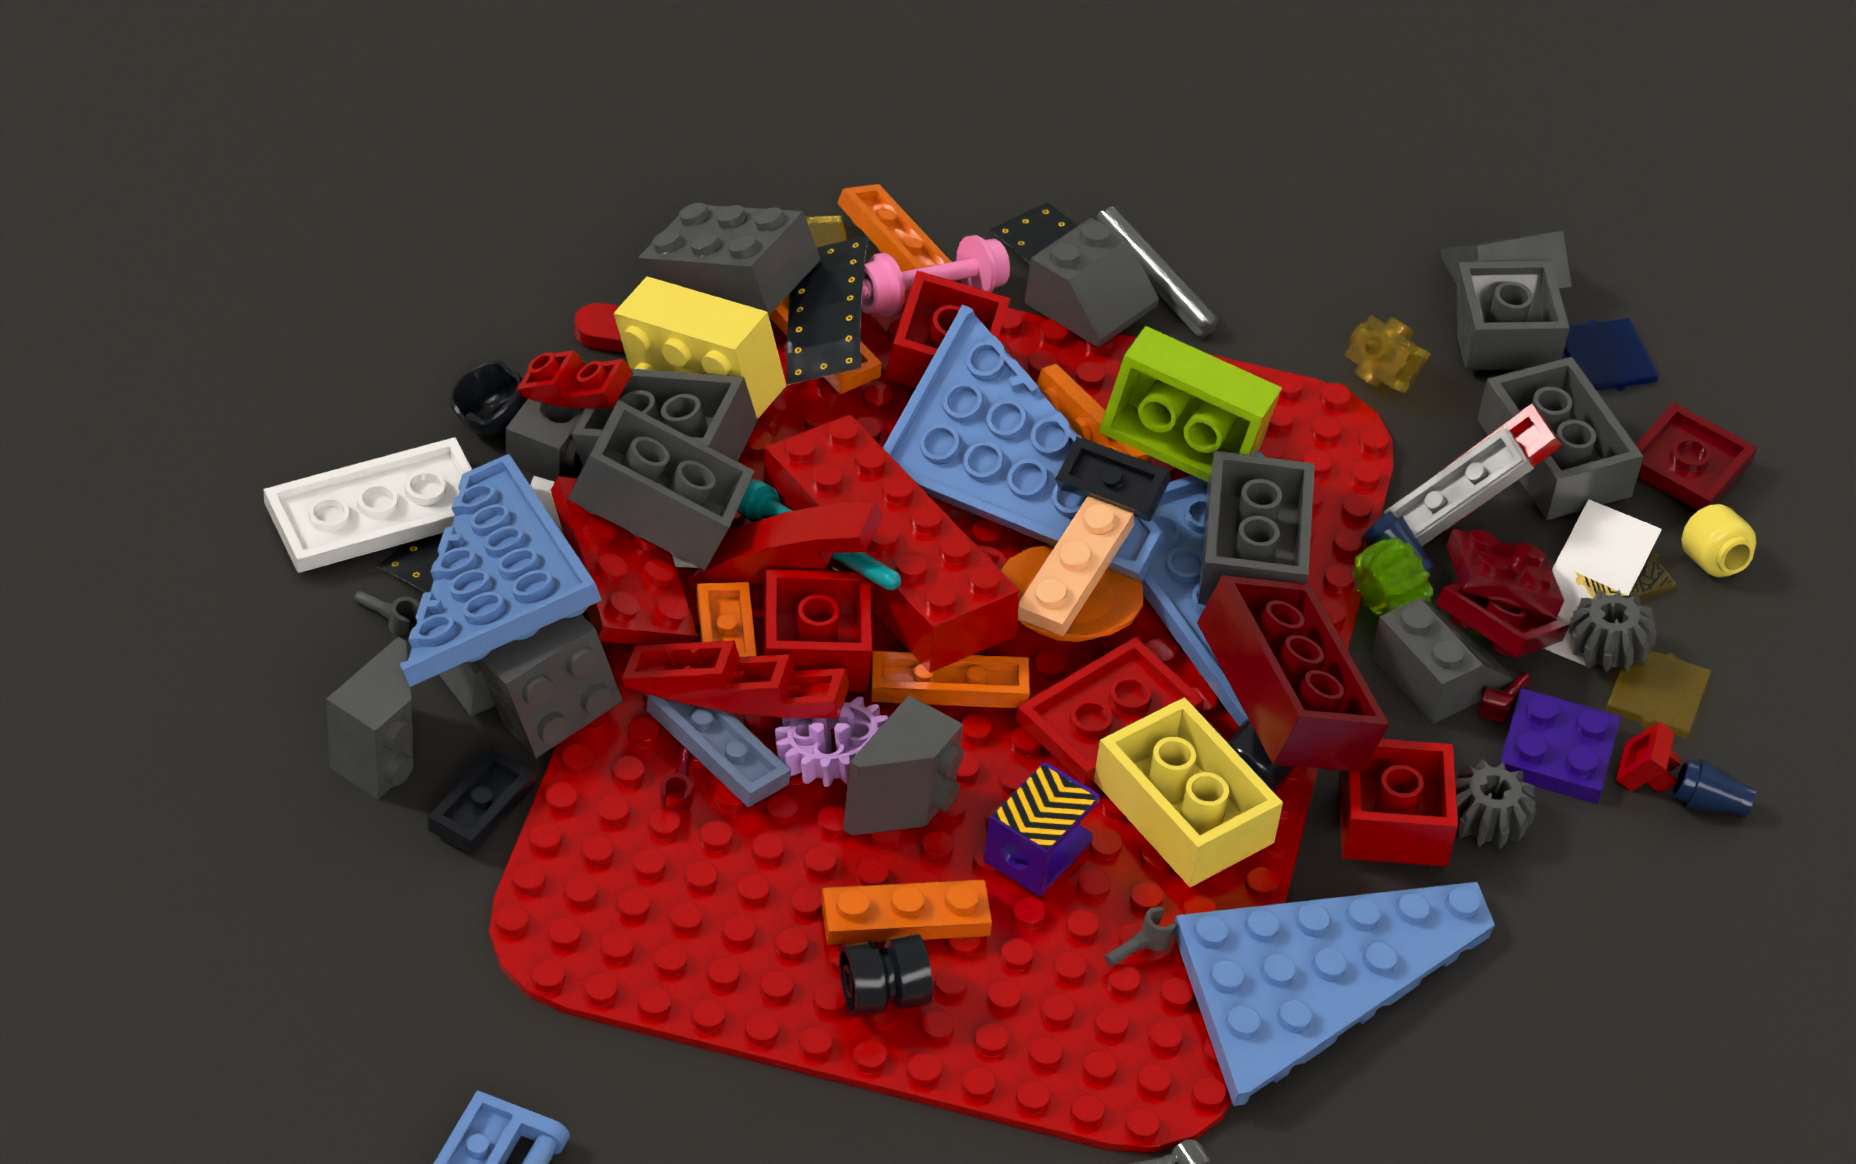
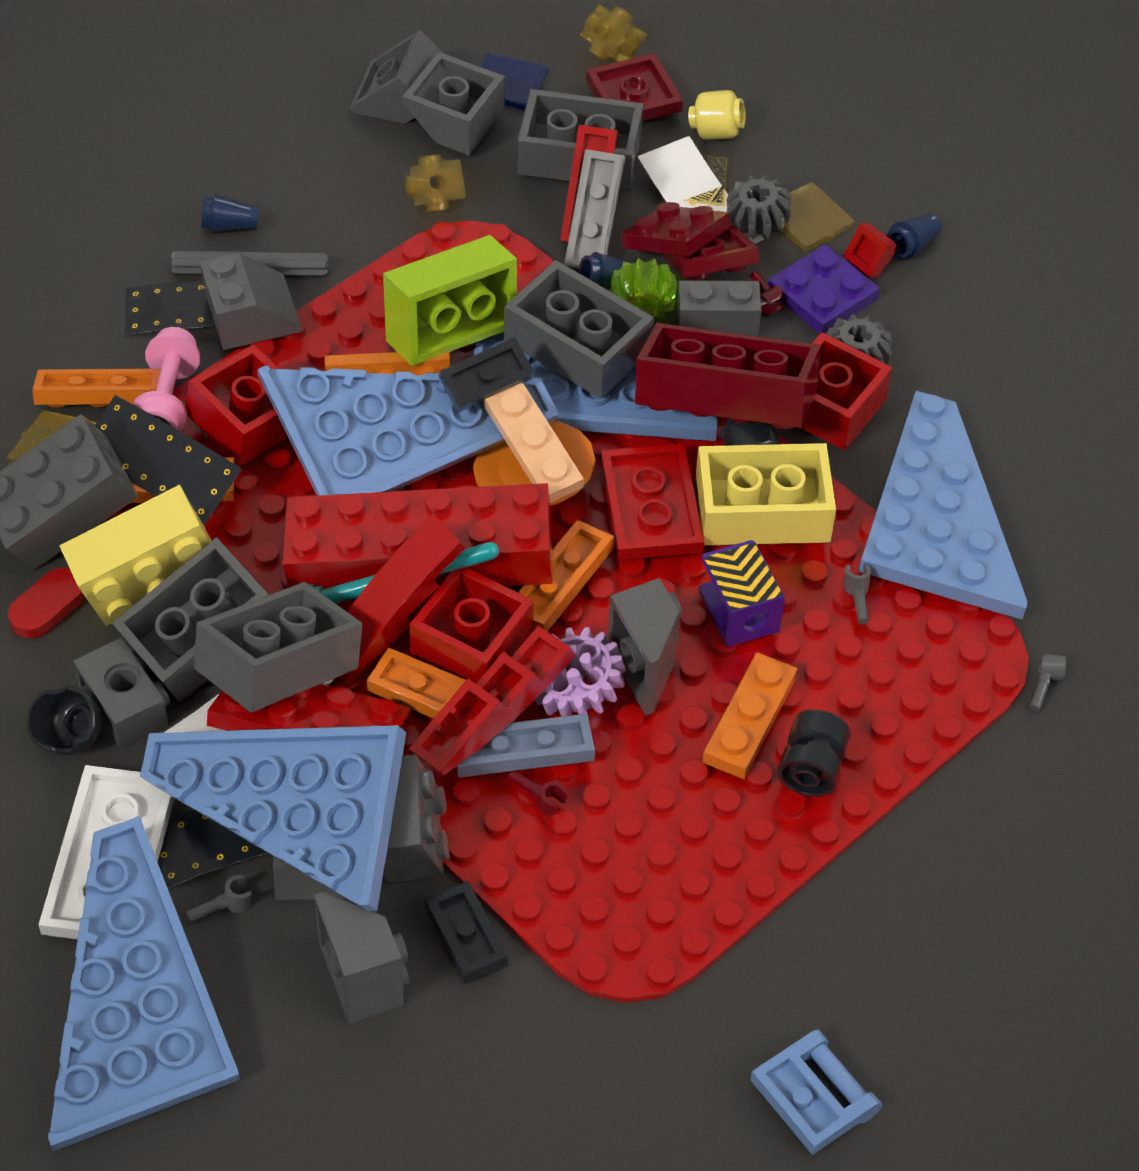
camera: 55 degrees left, 5 degrees up
red slope [517,350,633,409] -> none
none -> medium blue wing [48,816,240,1151]
none -> dark blue cone [201,194,258,233]
none -> clear yellow brick [580,4,647,61]

